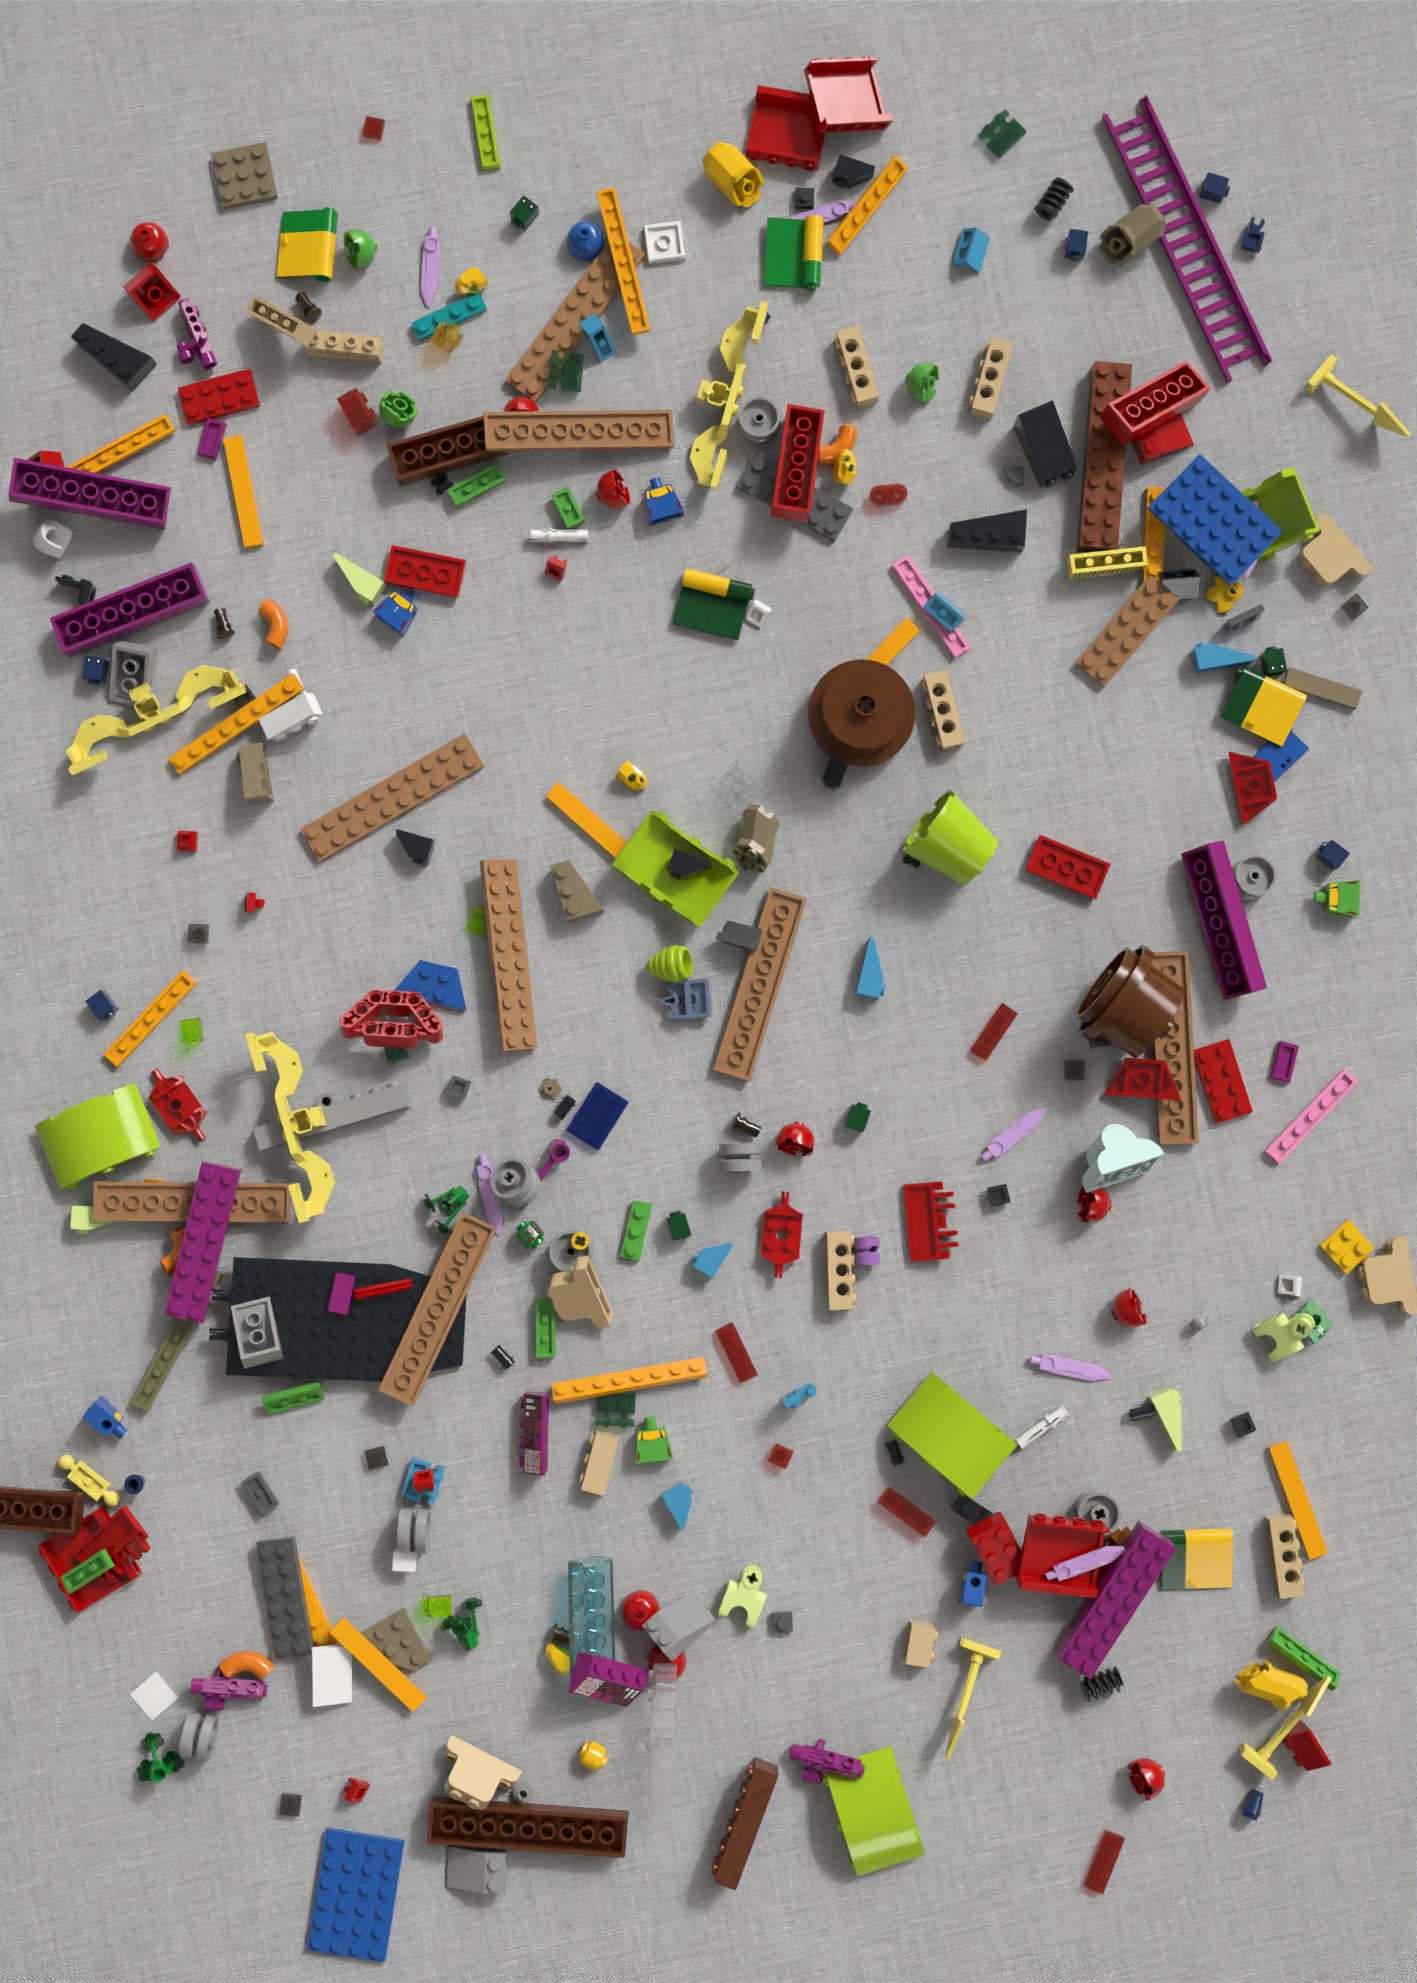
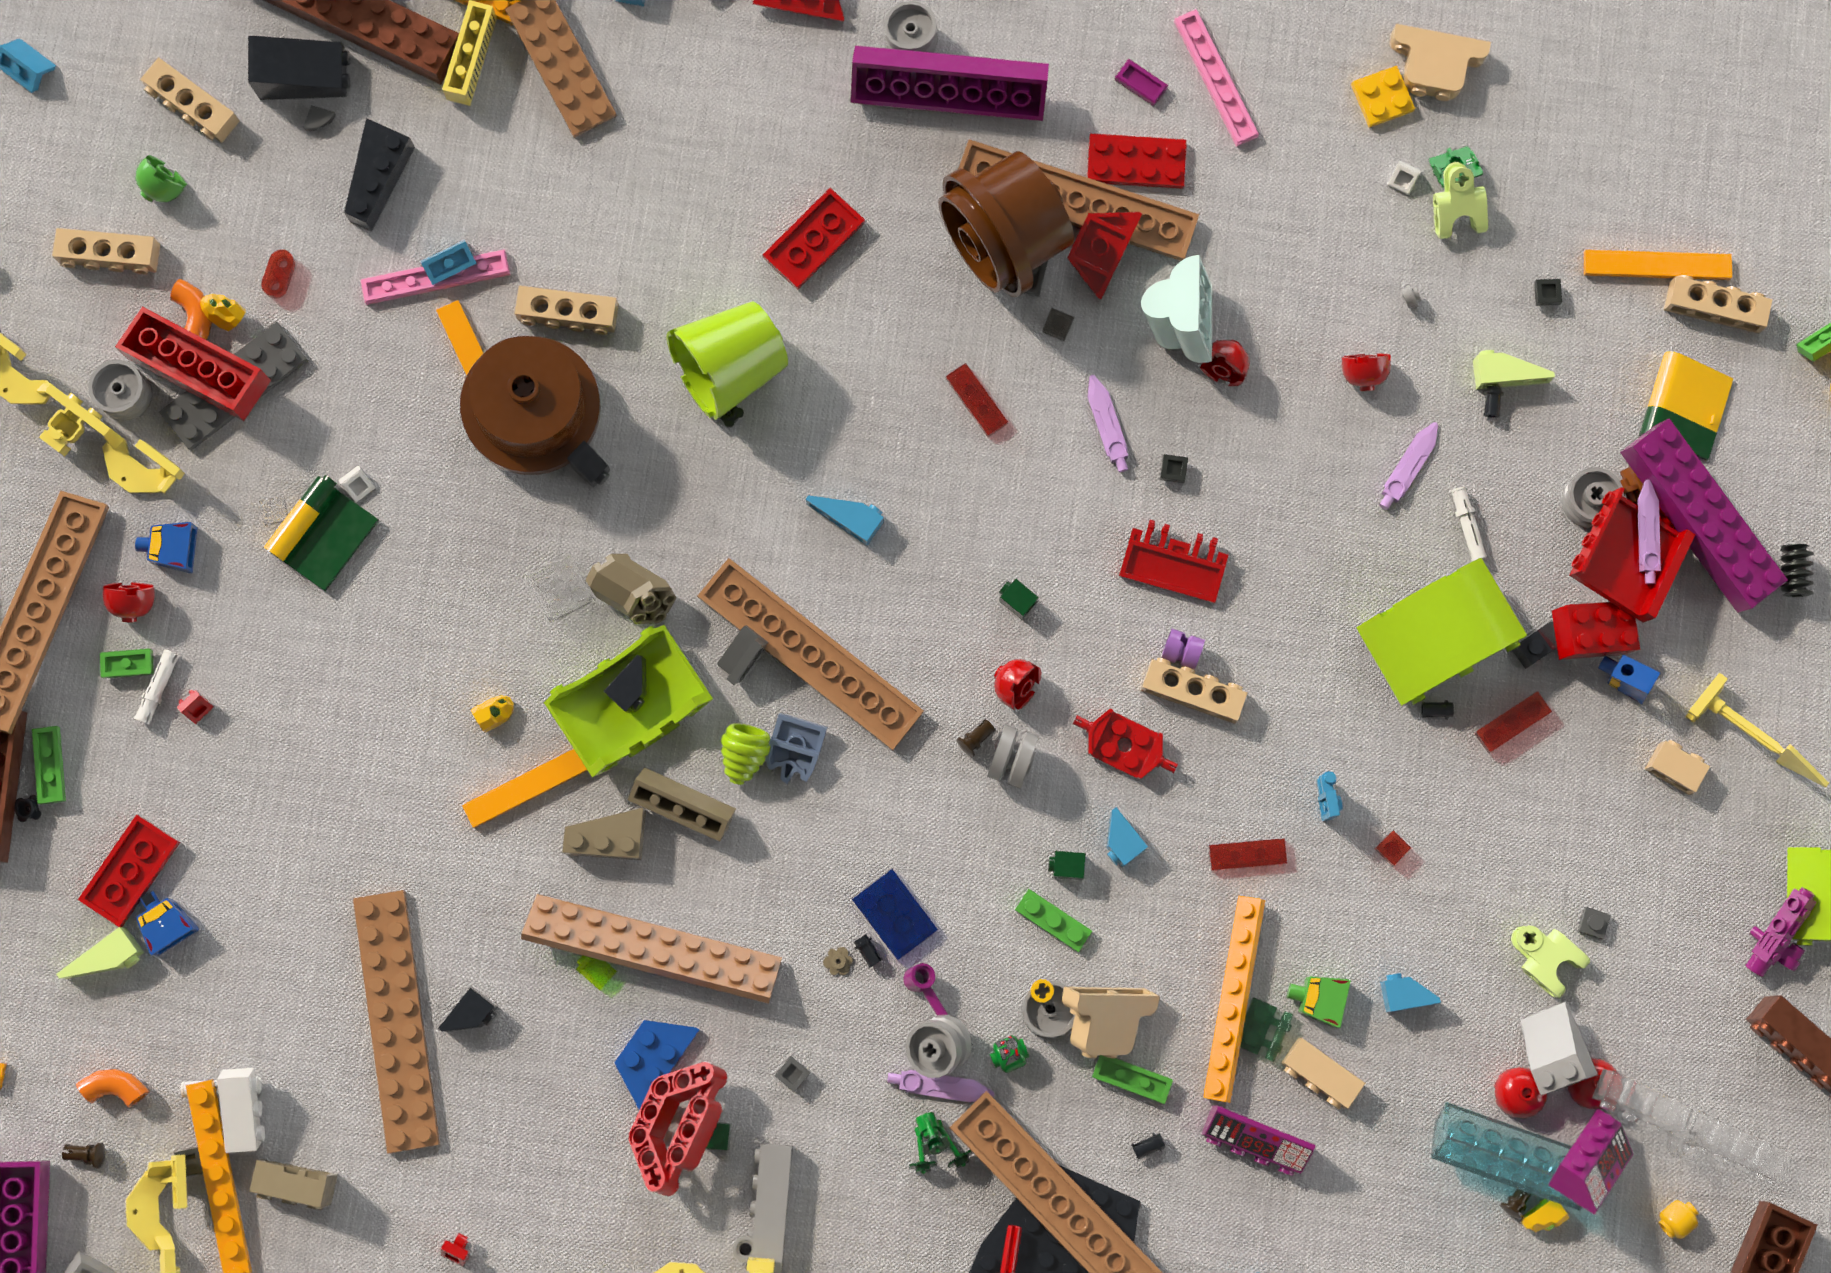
camera: 70 degrees left, 5 degrees down
none -> dark tan brick [628,767,736,842]

